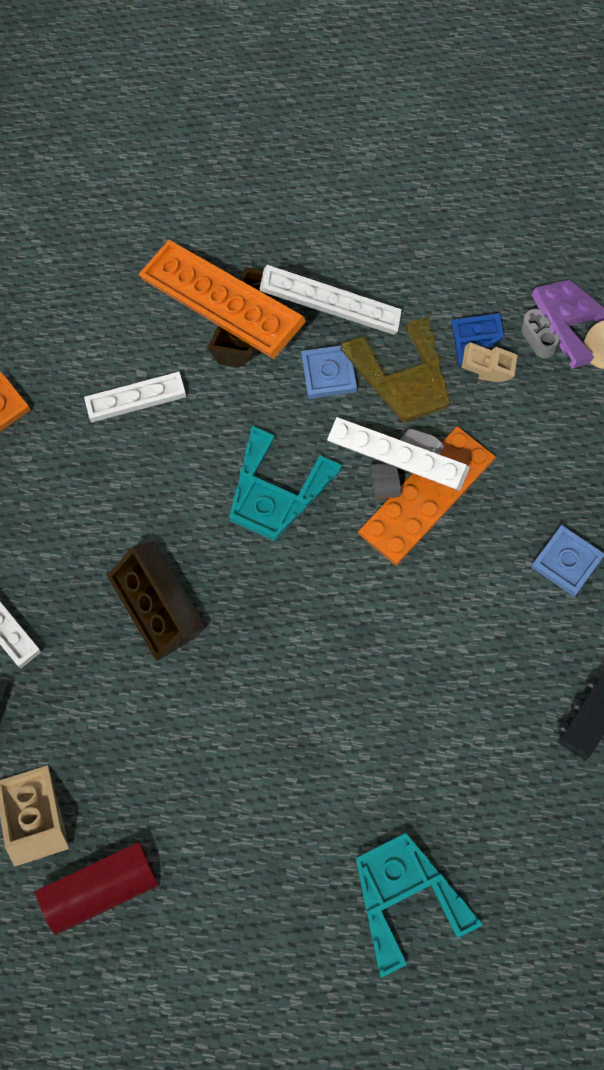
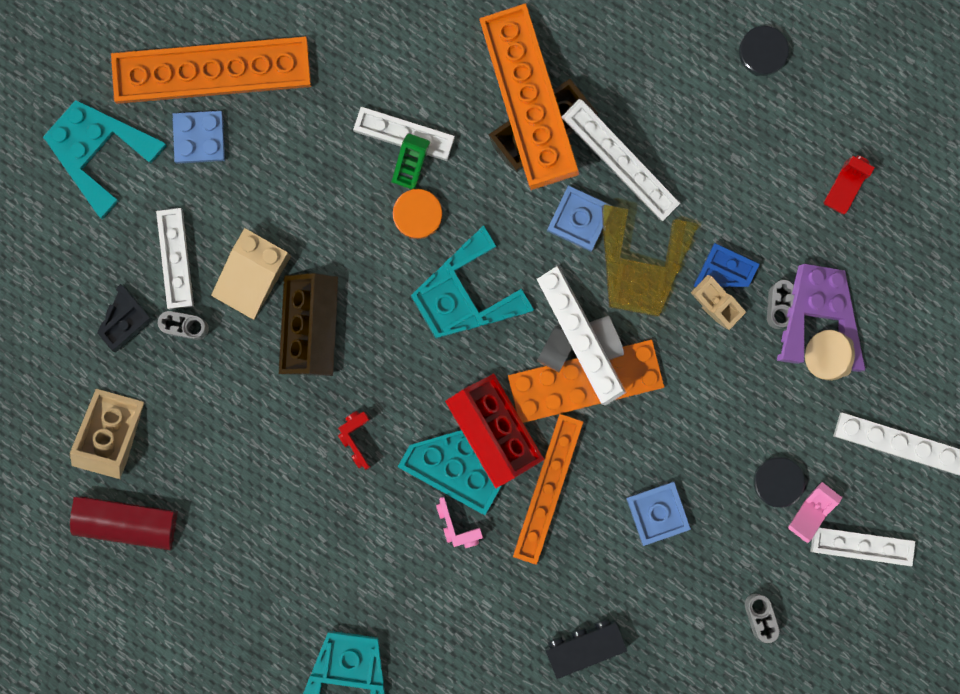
camera: 30 degrees right, 15 degrees up
none -> light grey beam [158,311,209,340]
none -> tan slope [211,228,291,320]
none -> red bracket [338,410,371,470]
none -> green slope [391,133,430,190]
none -> orange tile [393,189,442,239]
none -> teal wing [398,430,502,515]
none -> bright pink bracket [436,497,483,548]
none -> red slope [445,374,544,489]
none -> orange plate [513,414,583,565]
none -> black tile [739,26,789,76]
none -> red bracket [823,156,875,215]

